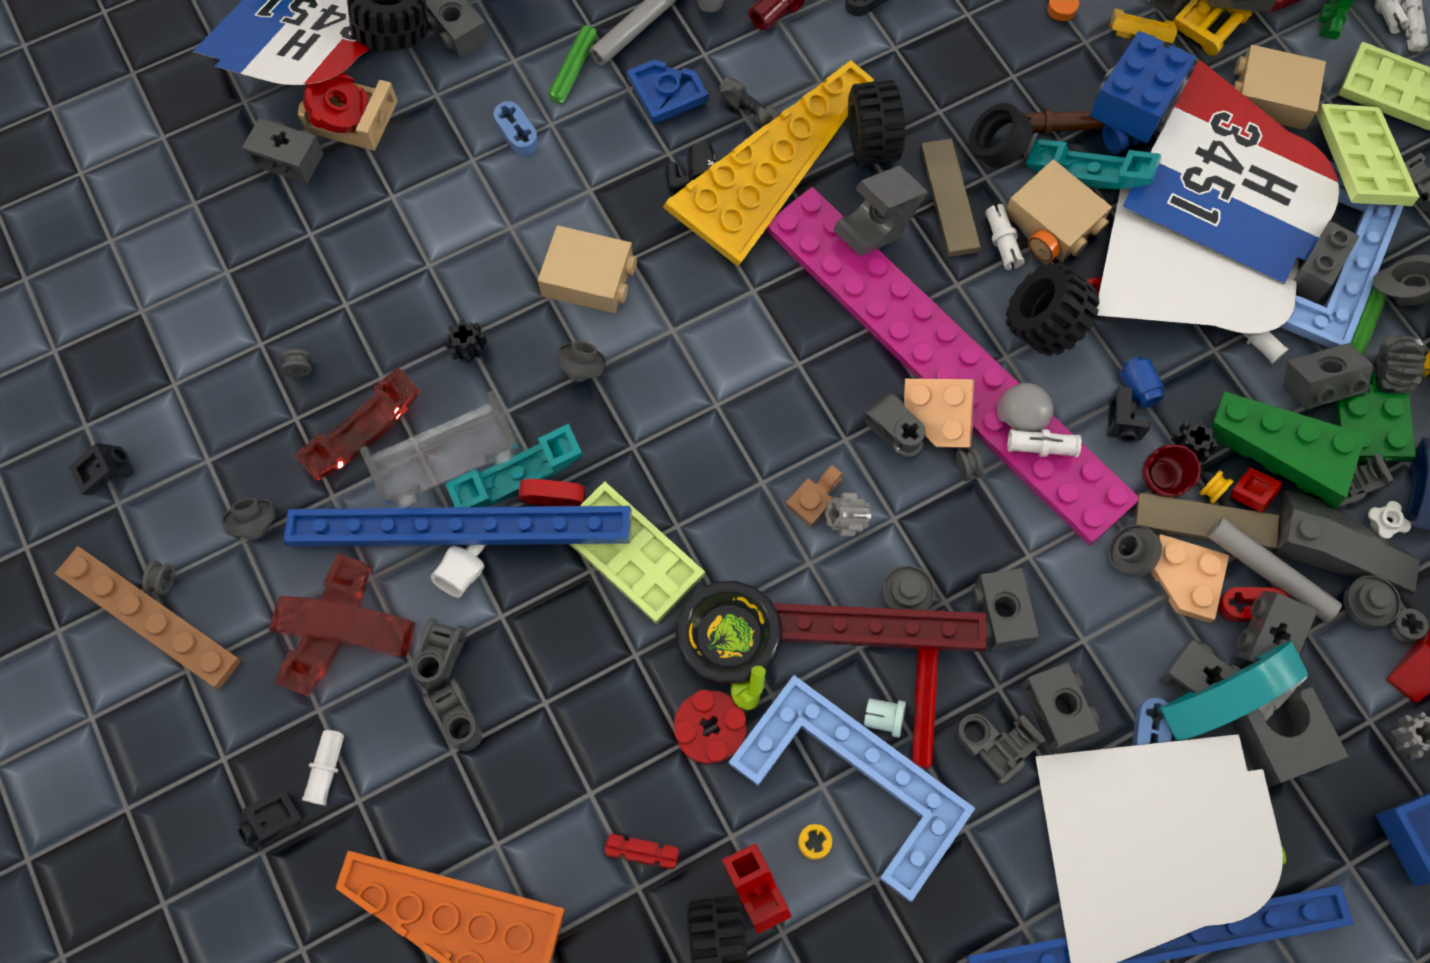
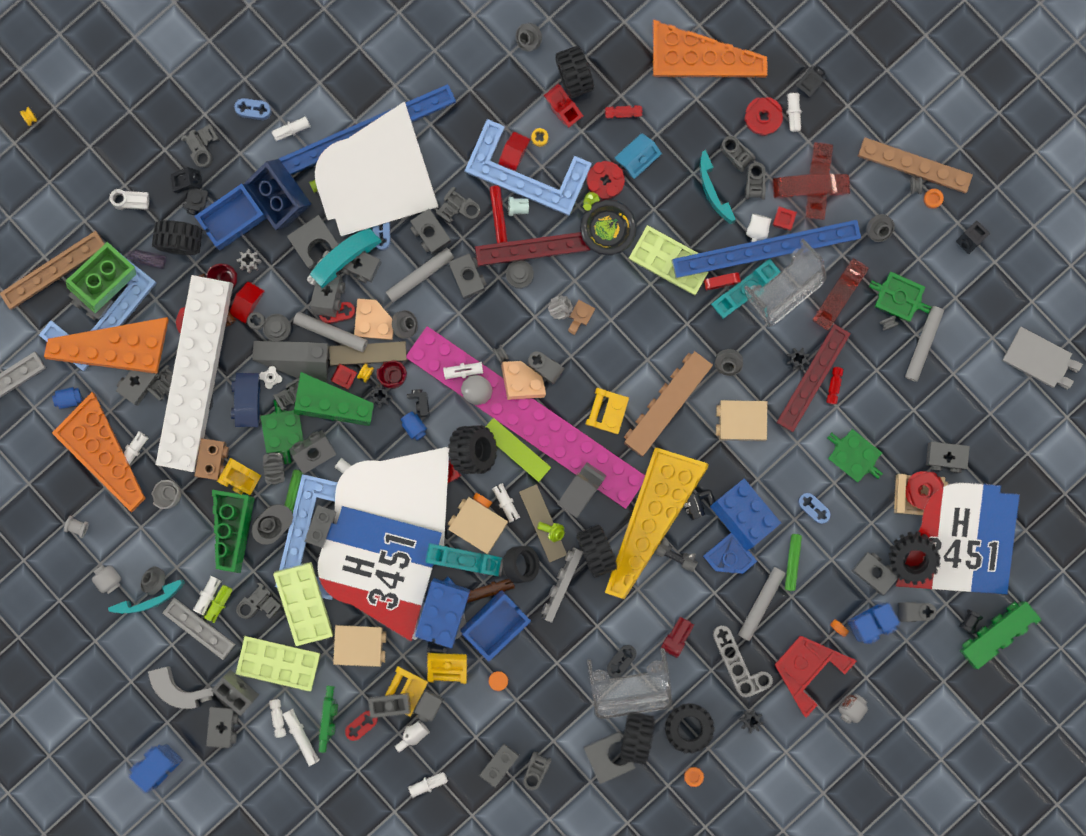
camera: 170 degrees right, 15 degrees up
none -> dark blue brick [243,159,311,230]
none -> light grey piece [386,247,454,303]
none -> blue piece [460,590,531,662]
none -> lime tile [485,418,551,482]
none -> red slope [498,132,531,172]
none -> lime plate [537,522,565,542]
none -> light grey plate [541,547,583,623]
none -> yellow plate [585,388,629,435]
none -> dark azure panel [615,133,662,179]
none -> medium nougat brick [624,351,713,457]
none -> teal slope [700,150,736,224]
none -> blue brick [710,478,781,551]
none -> red plate [744,97,783,136]
none -> red plate [772,207,797,231]
none -> dark red plate [776,324,851,433]
none -> red axle [827,367,844,405]
none -> green plate [827,429,883,483]
none -> green plate [869,271,932,322]
none -> light grey piece [905,306,944,382]
none -> orange tile [924,189,944,209]
none -> light grey tile [1002,327,1083,389]

